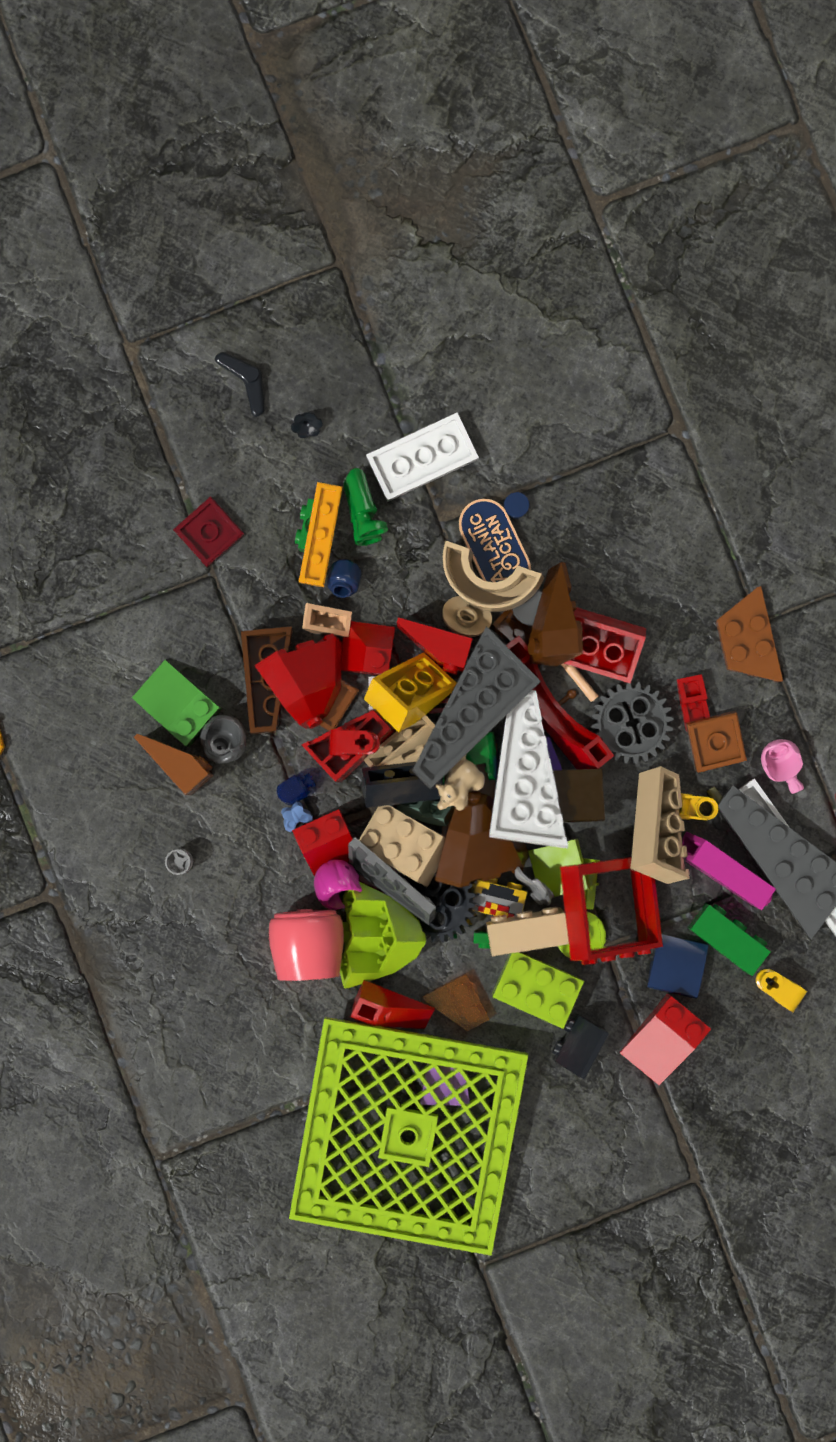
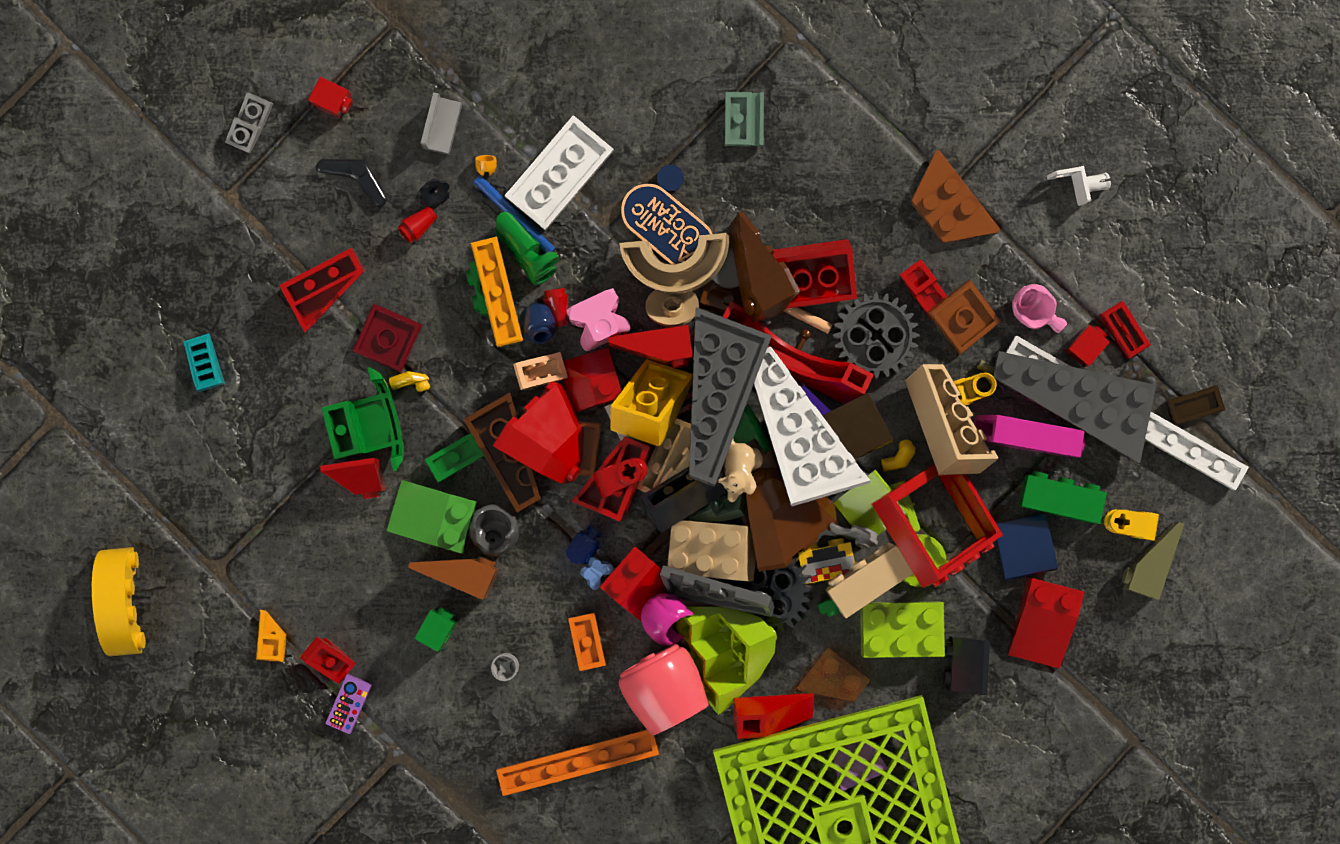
camera: 30 degrees left, 0 degrees up
none -> teal slope [183,333,225,392]
none -> light grey slope [225,93,273,153]
none -> red wedge [279,248,365,333]
none -> red slope [300,636,356,684]
none -> red brick [308,77,353,119]
none -> red slope [320,458,385,499]
none -> green piece [321,367,404,472]
none -> tile [325,674,373,734]
none -> yellow arm [389,371,430,392]
none -> red cone [397,206,438,244]
none -> green brick [414,607,459,652]
none -> light grey panel [421,93,462,155]
none -> green plate [425,433,484,483]
none -> blue bar [473,175,556,253]
none -> light orange hinge [475,155,497,176]
none -> orange plate [496,729,659,796]
none -> red cone [542,288,568,327]
none -> bright pink piece [566,288,631,351]
none -> orange plate [568,613,606,671]
none -> sand green plate [725,92,764,147]
none -> yellow arm [881,439,915,472]
none -> red brick [1064,325,1110,368]
none -> olive slope [1122,522,1184,600]

